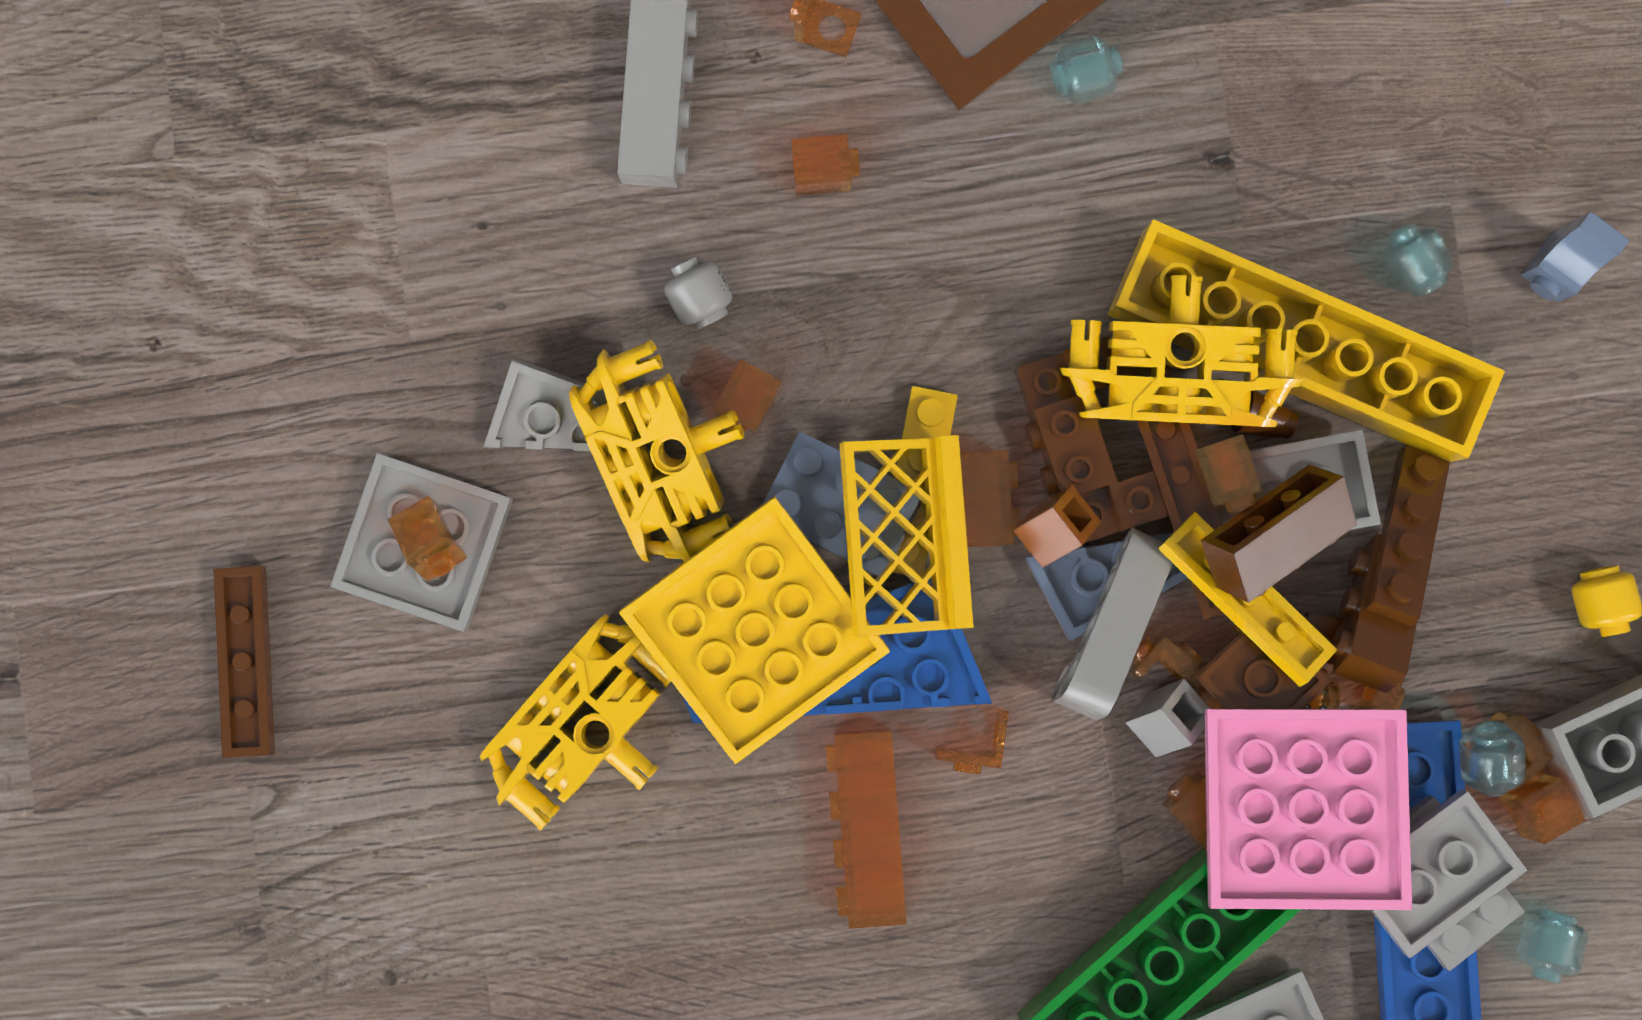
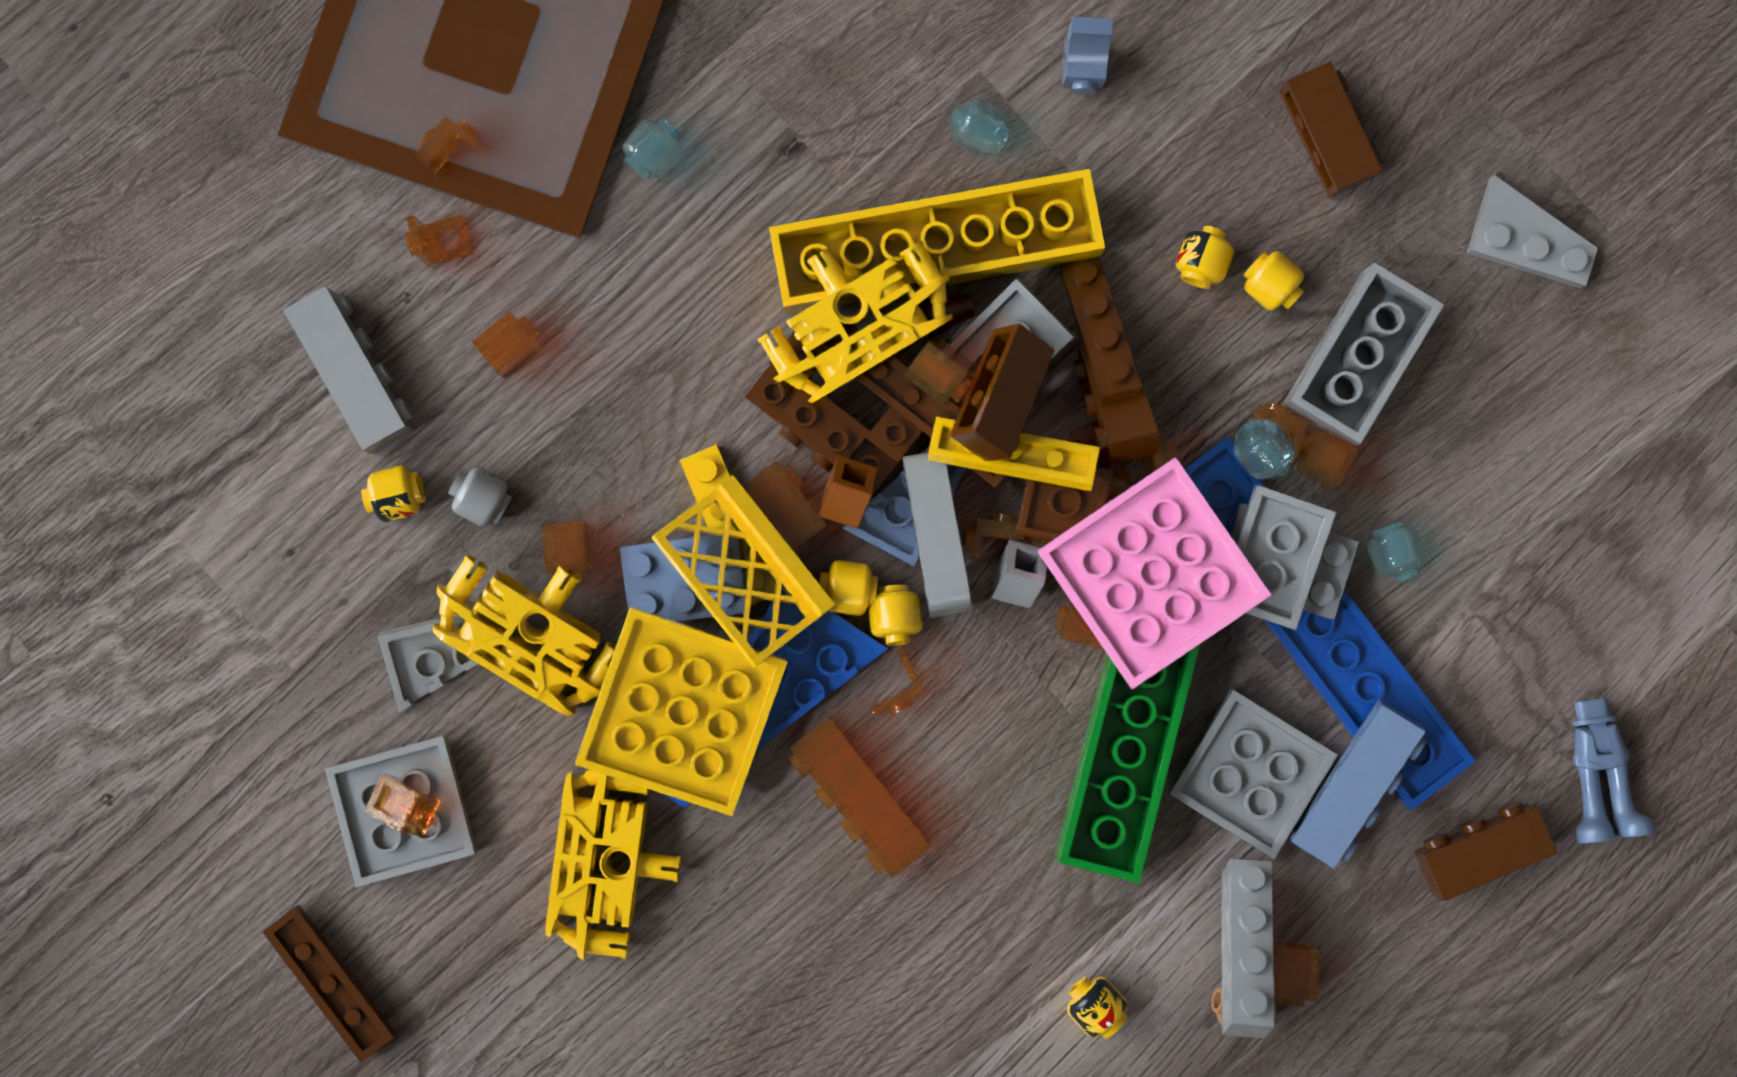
camera: 35 degrees left, 0 degrees up
none -> yellow head [361,465,426,522]
none -> yellow head [819,560,878,616]
none -> yellow head [868,585,923,646]
none -> yellow head [1175,226,1234,289]

